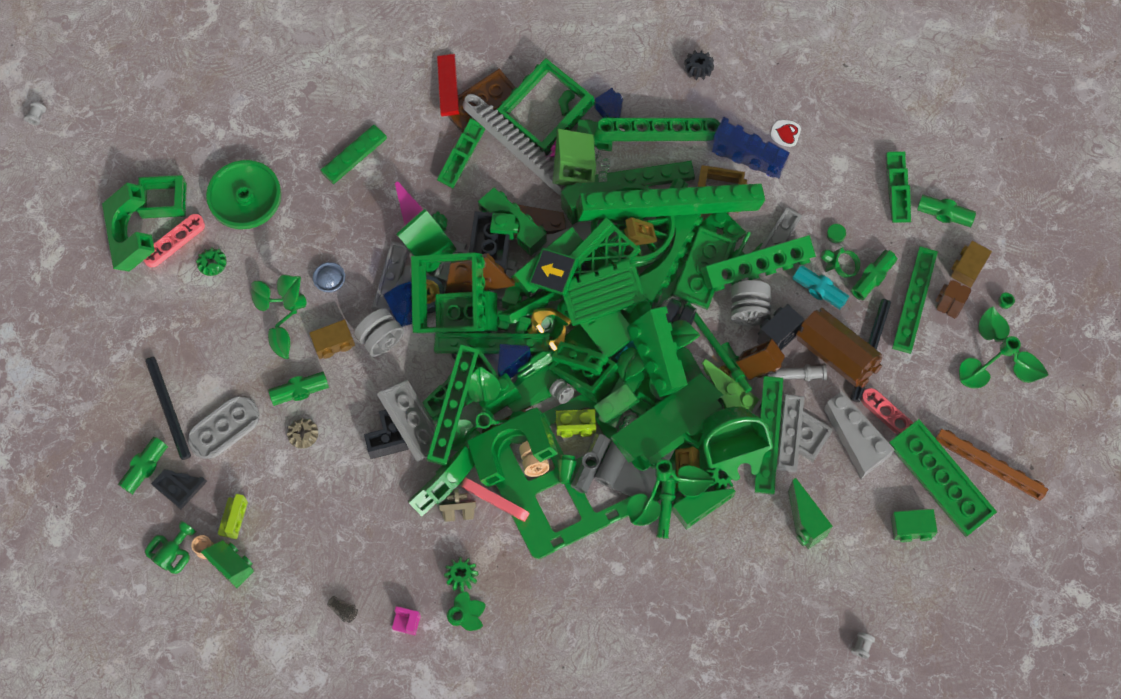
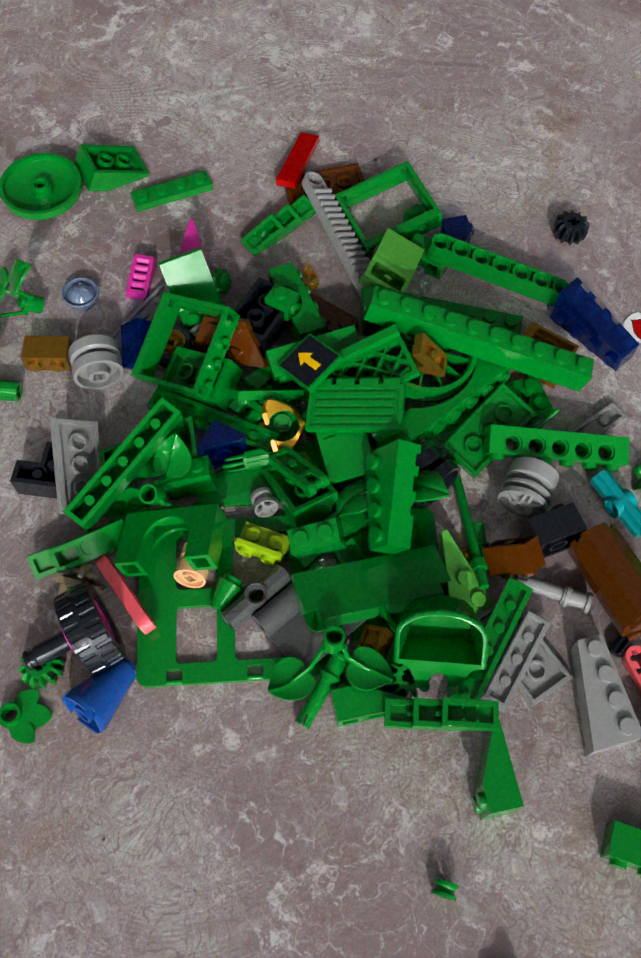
camera: 20 degrees right, 5 degrees down
none -> black wheel [22,582,127,674]
none -> blue cone [62,658,136,734]
none -> green slope [74,144,149,192]
none -> dark pink slope [125,254,157,300]
none -> clear yellow arm [302,266,320,292]
none -> green slope [384,697,499,731]
none -> green bush [431,878,459,901]

